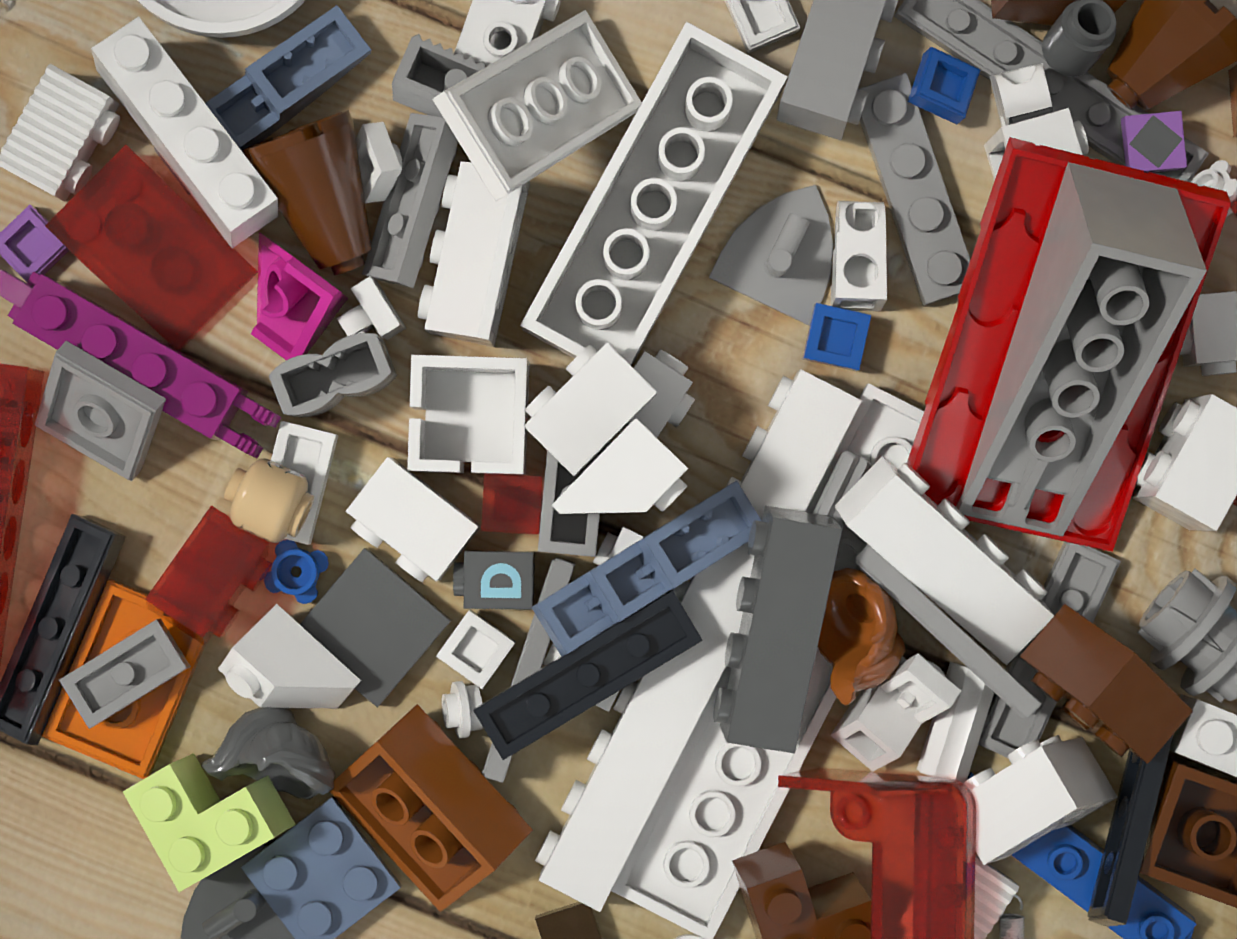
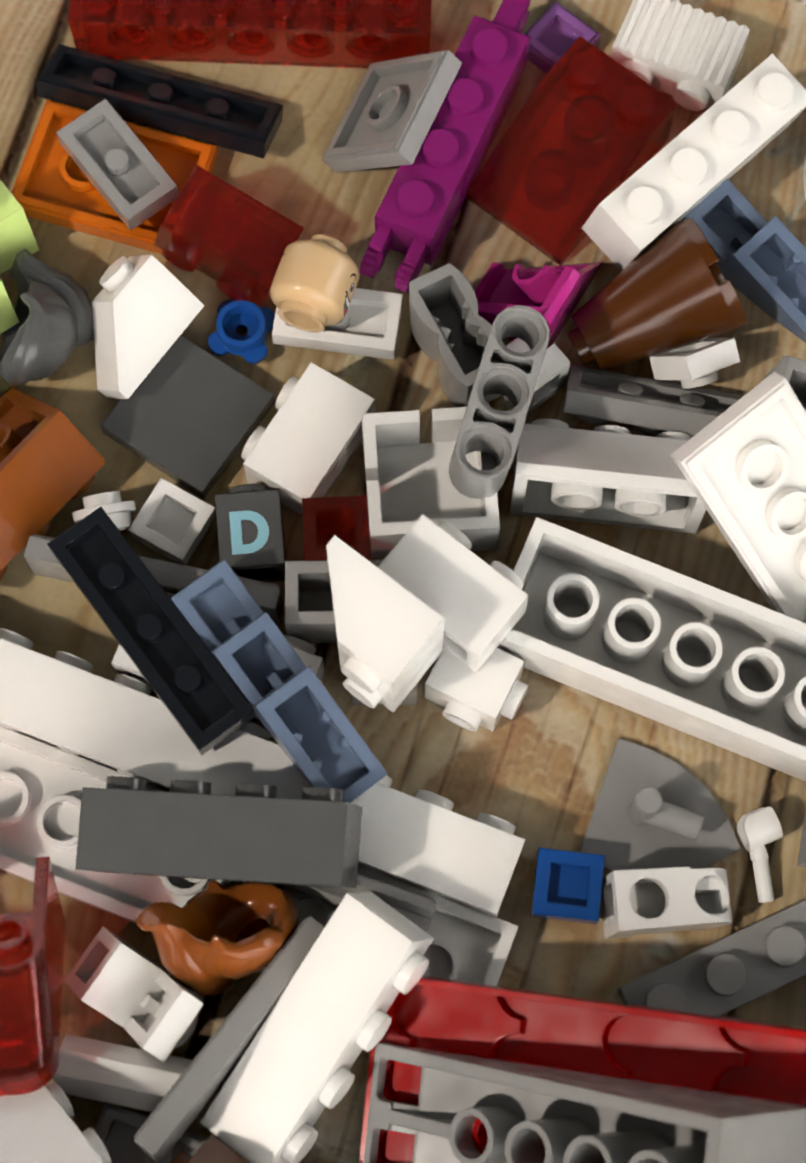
camera: 85 degrees right, 15 degrees down
none -> light grey beam [449,305,550,499]
none -> white hand [736,807,783,903]

